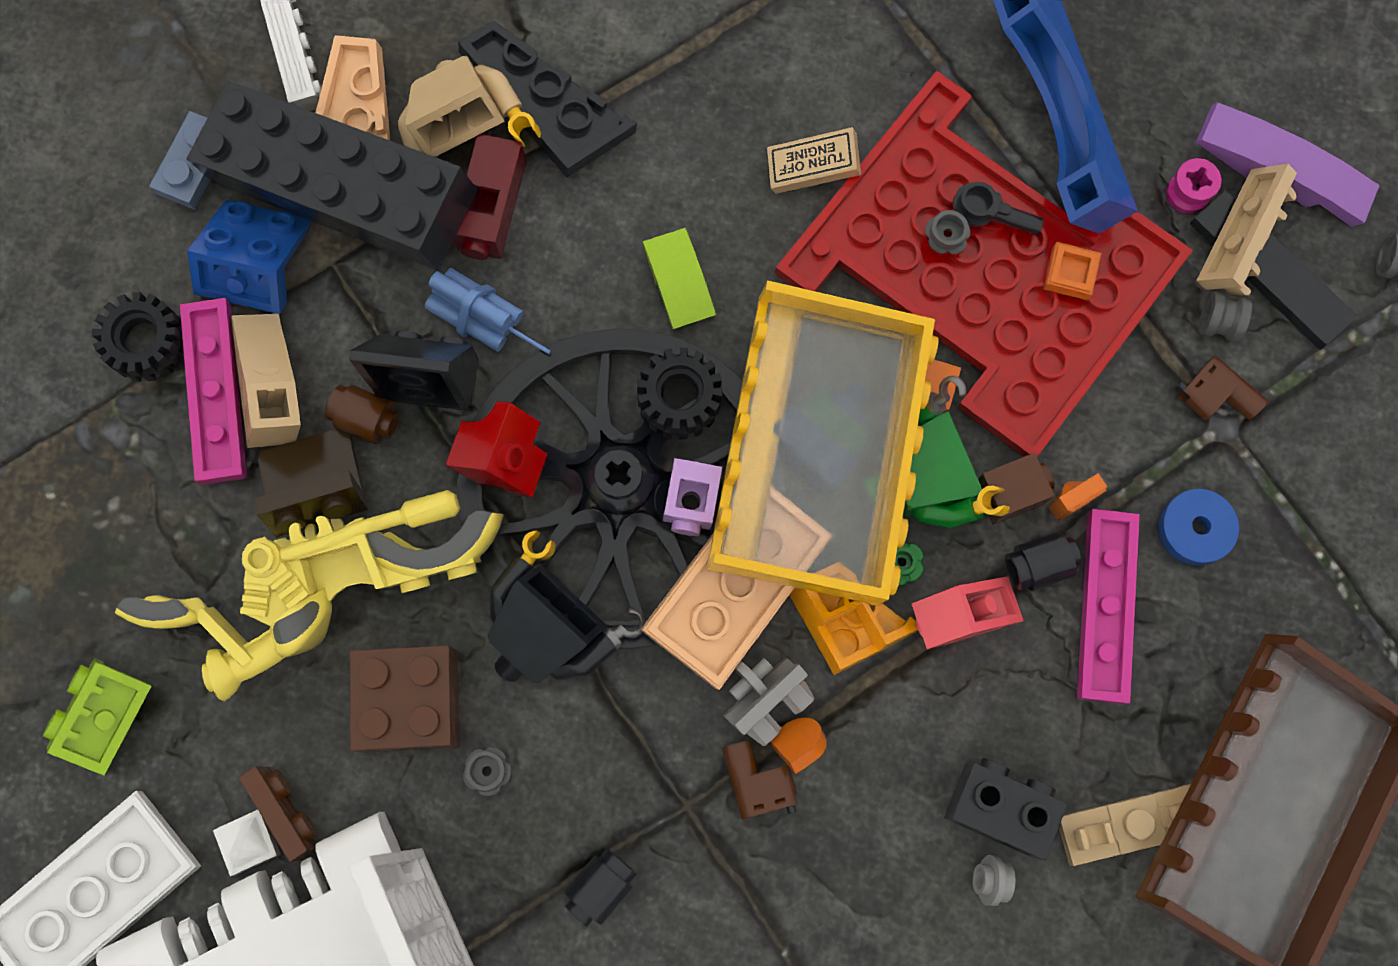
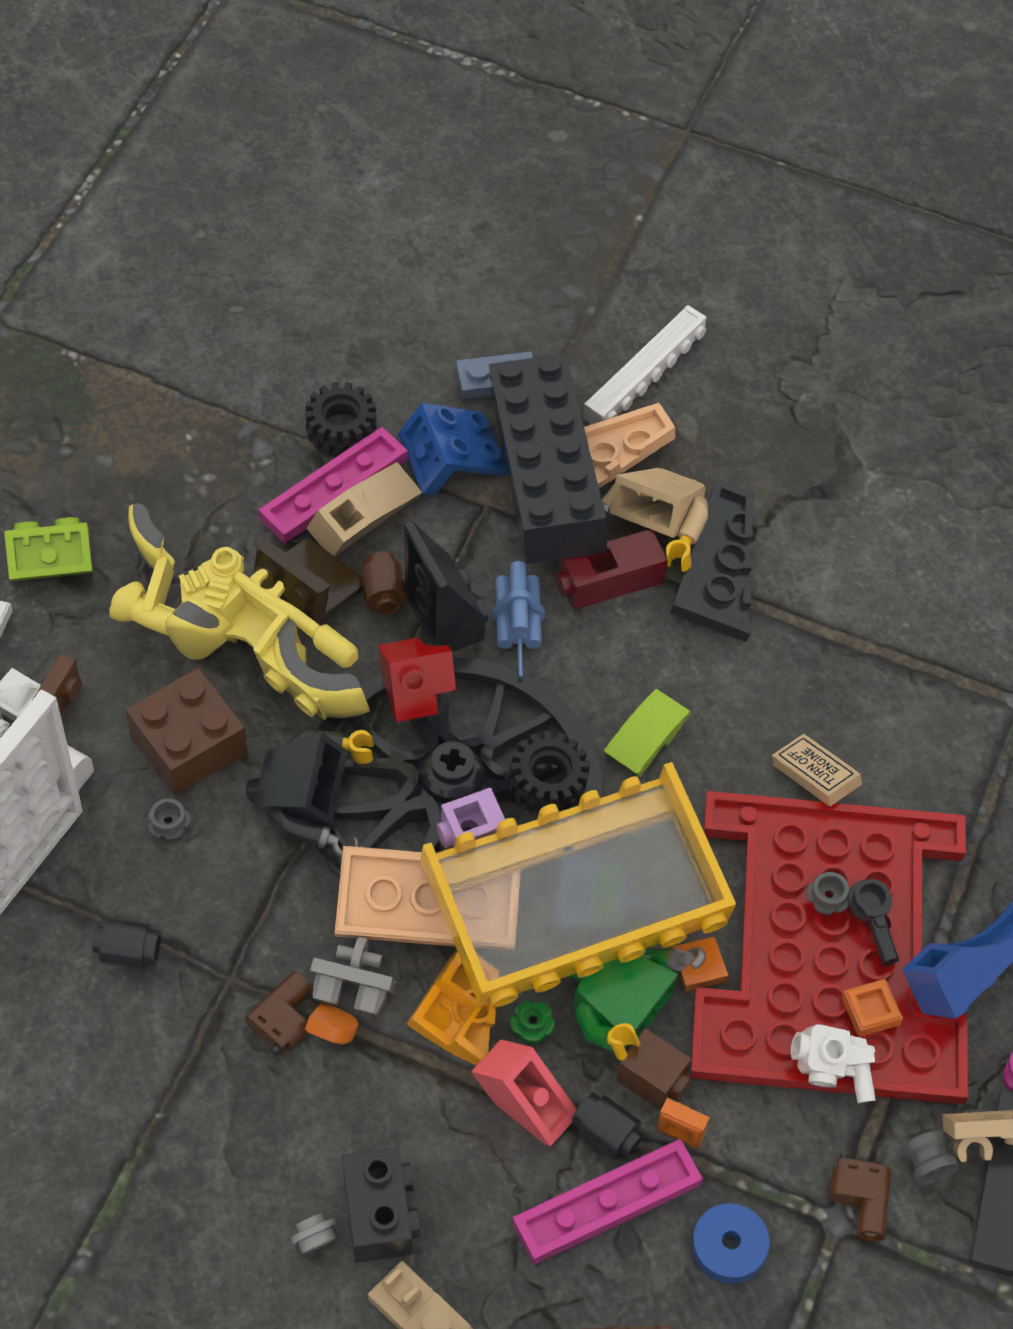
camera: 55 degrees right, 20 degrees down
none -> white piece [791,1024,876,1103]

